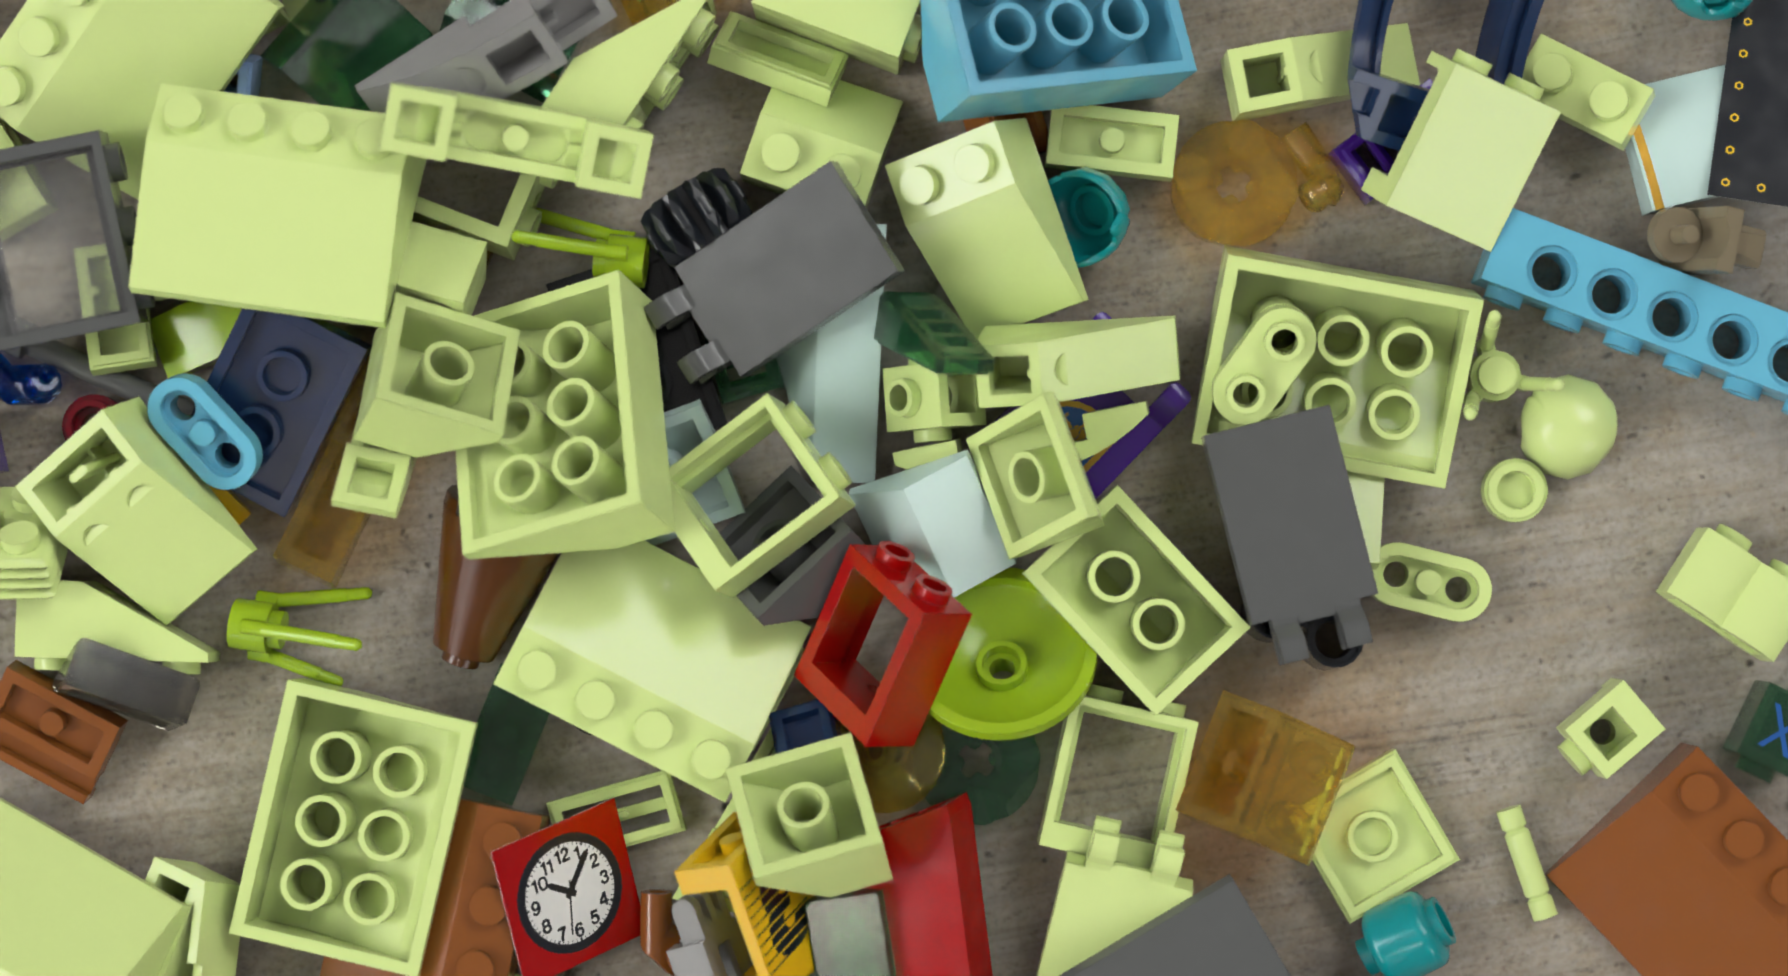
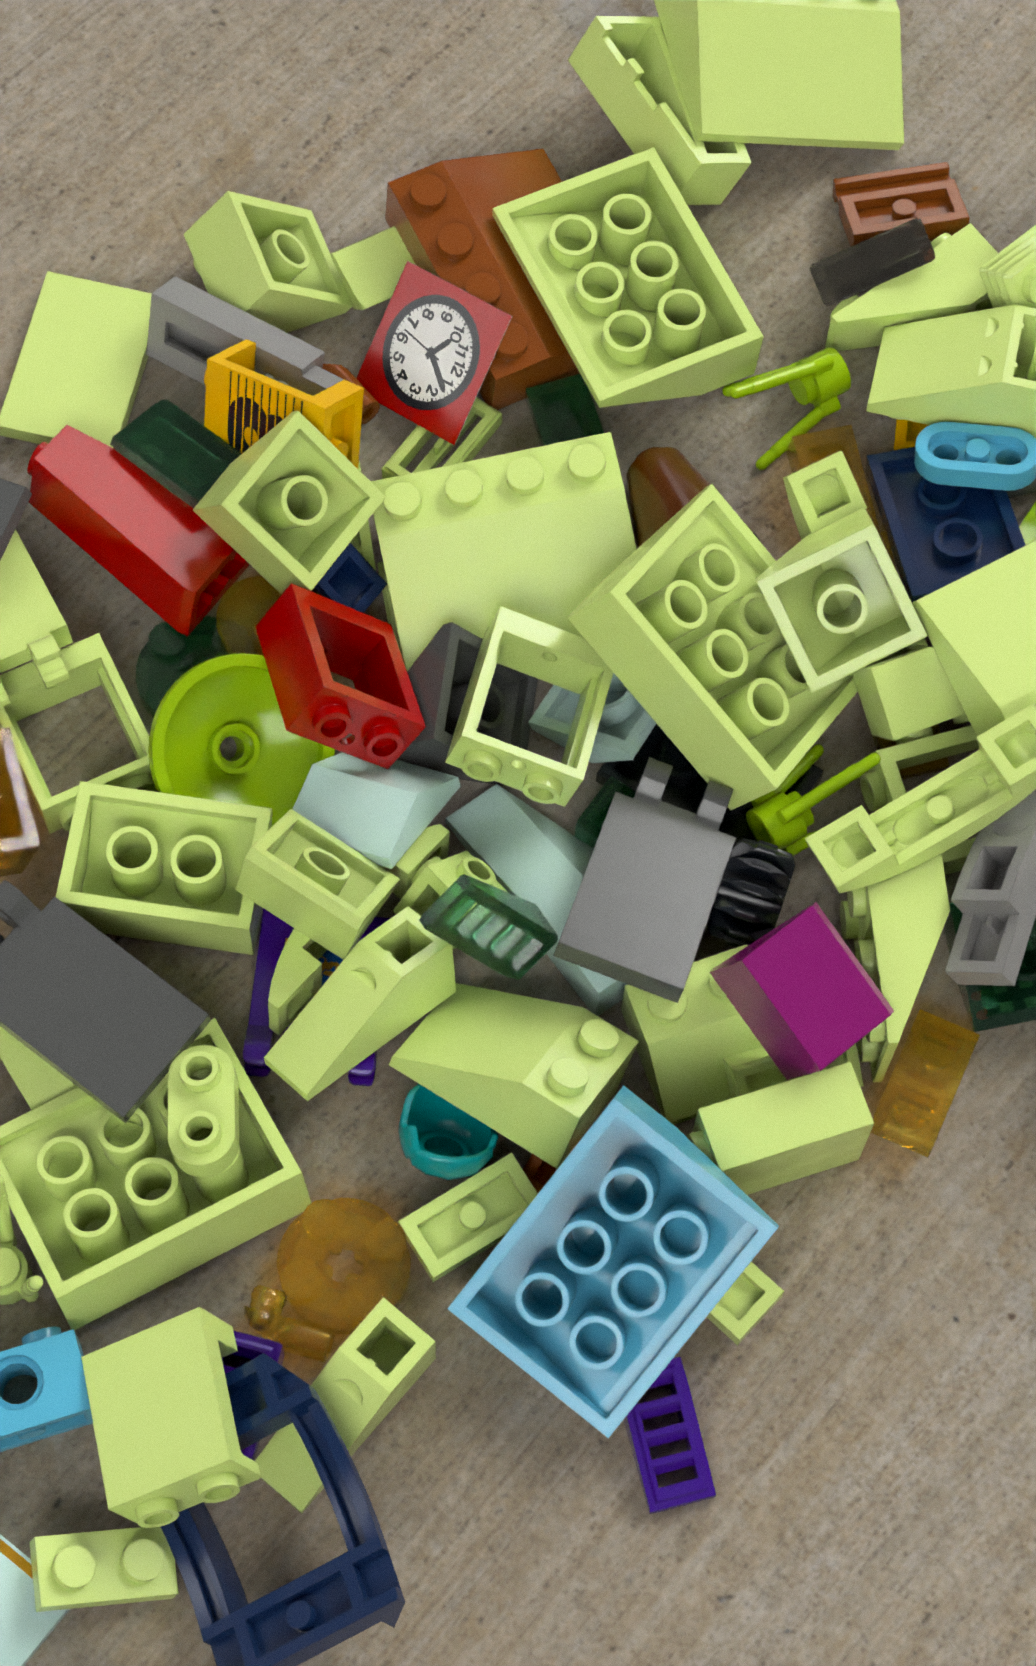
camera: 140 degrees right, 20 degrees down
none -> magenta slope [710,902,894,1080]

